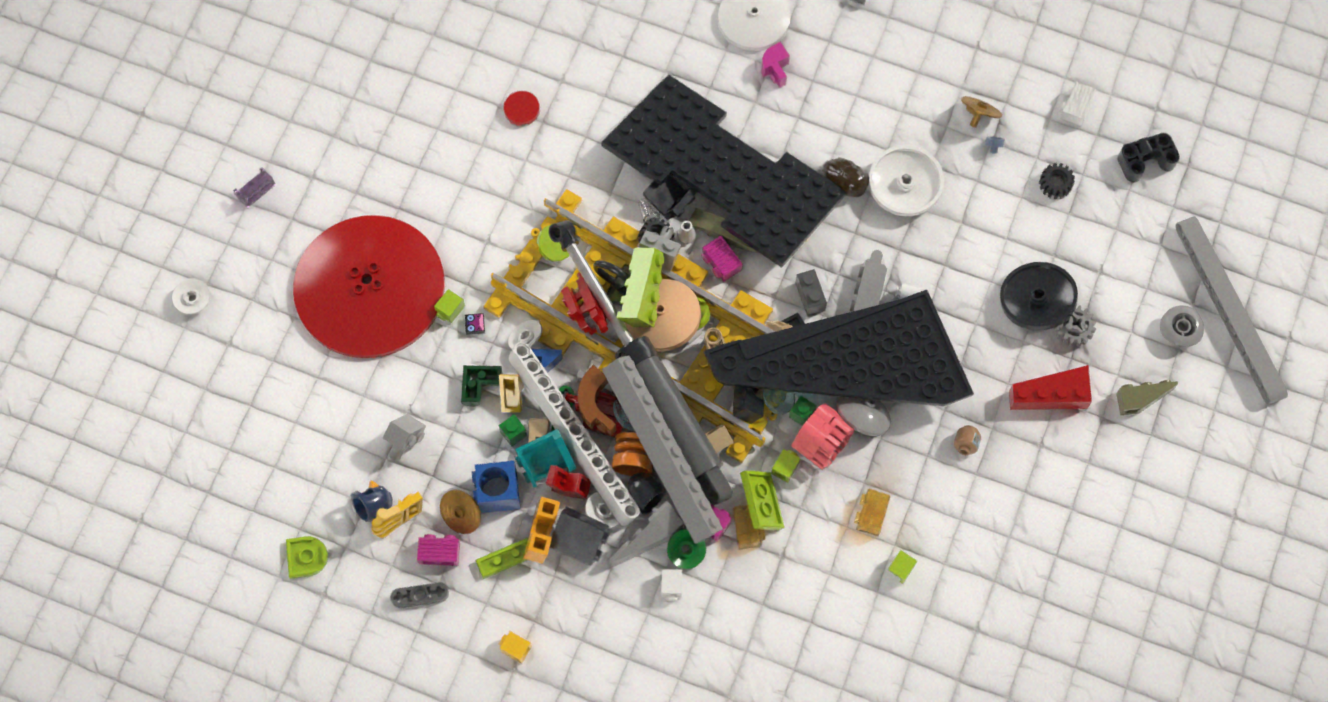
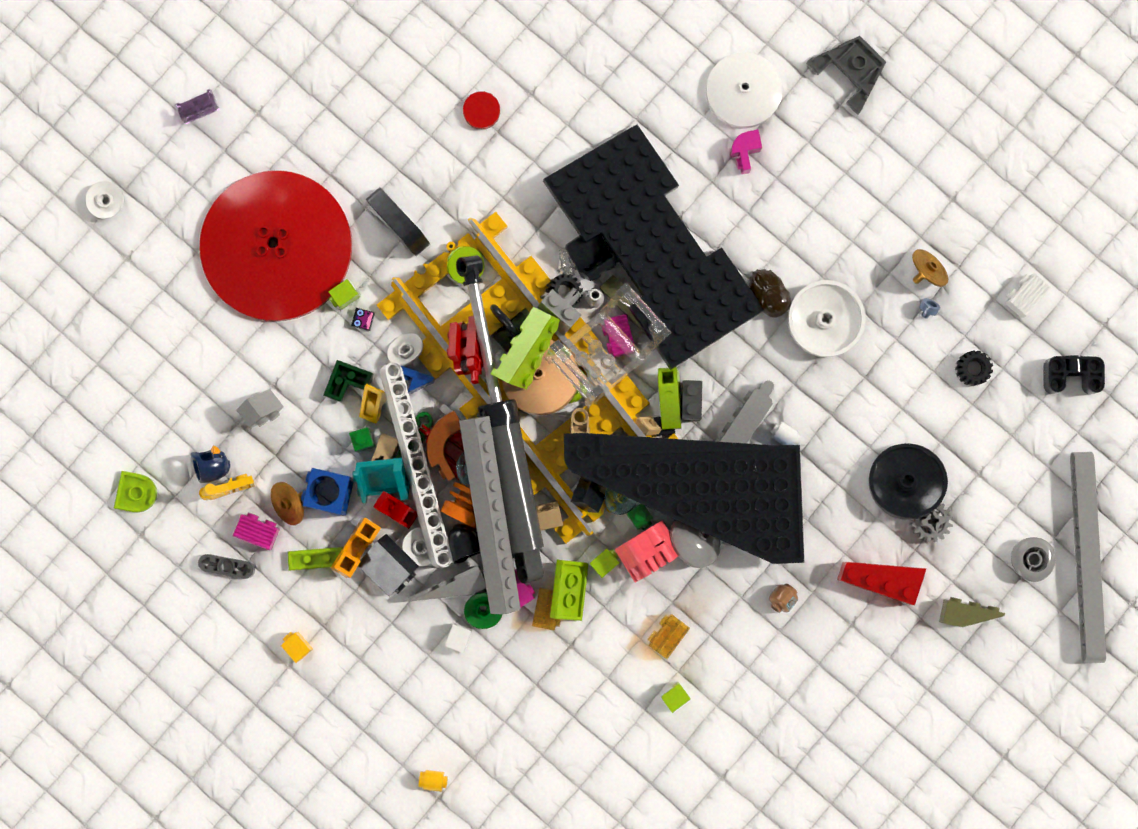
camera: 20 degrees right, 15 degrees up
none -> black beam [366,187,430,256]
none -> clear windscreen [545,282,672,408]
none -> lime slope [658,367,681,430]

